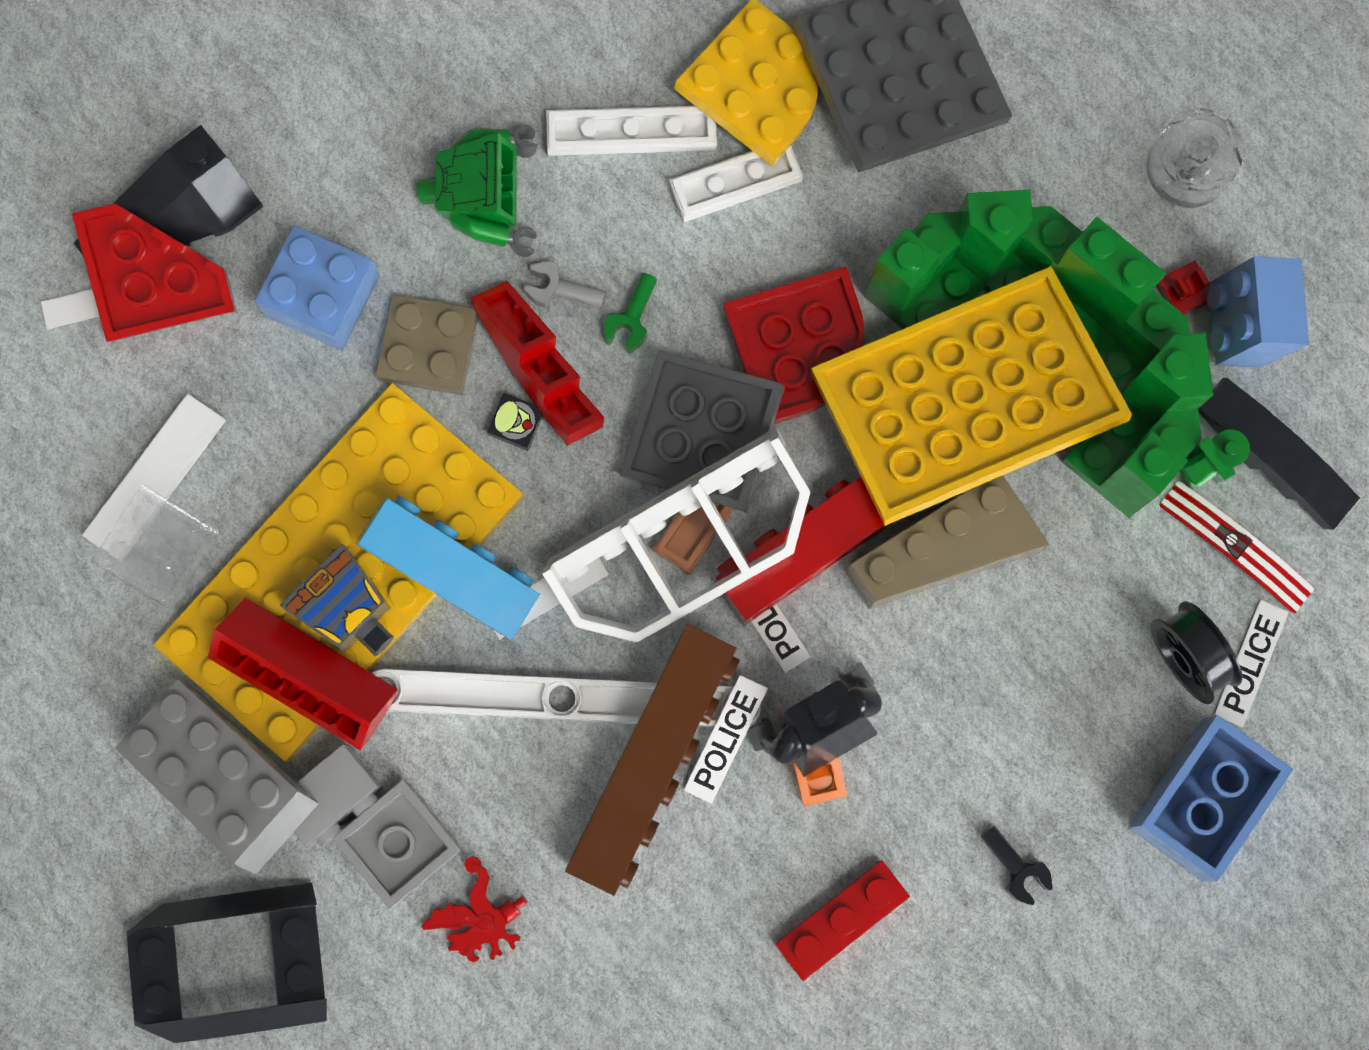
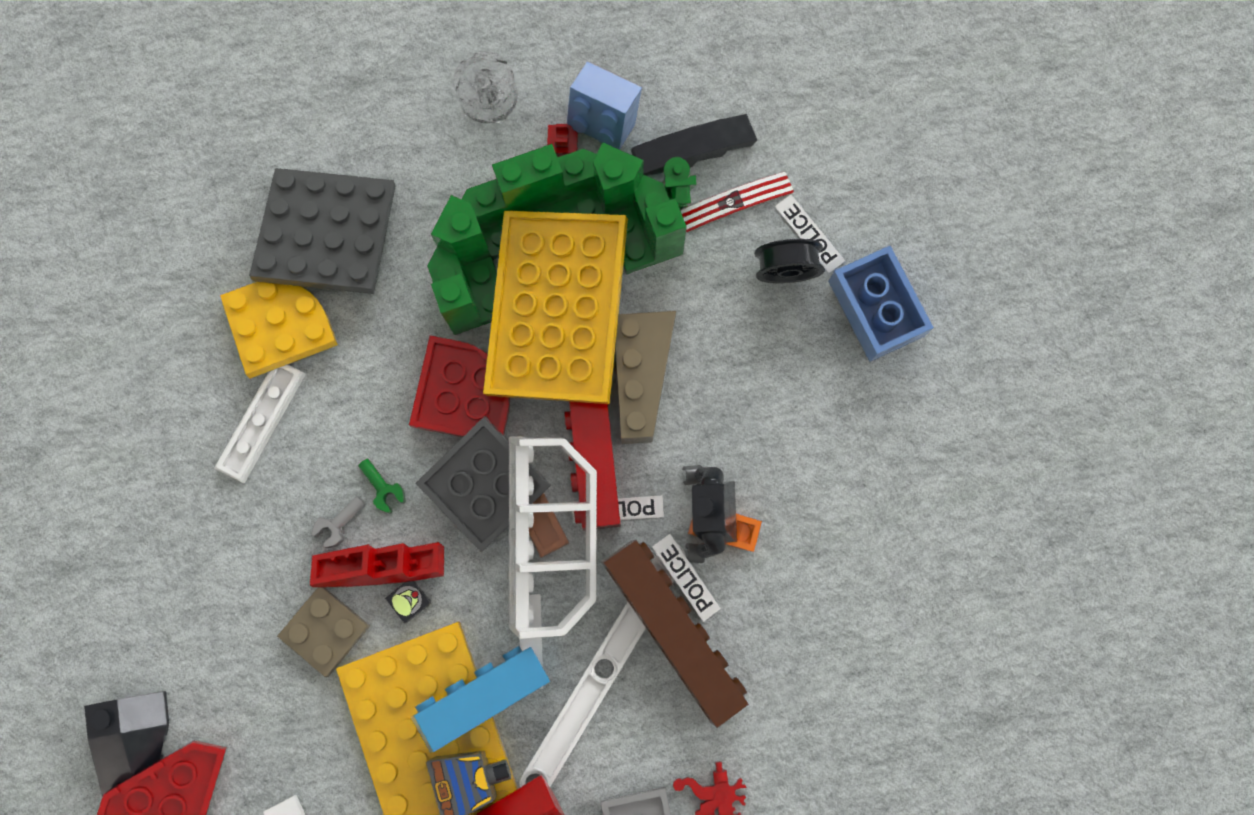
camera: 55 degrees left, 0 degrees up
medium blue brick [255,225,380,351] -> none
green torso [417,124,537,257] -> none
white tile [669,146,803,222] -> none
red plate [774,860,910,981] -> none
black bar [981,825,1053,905] -> none

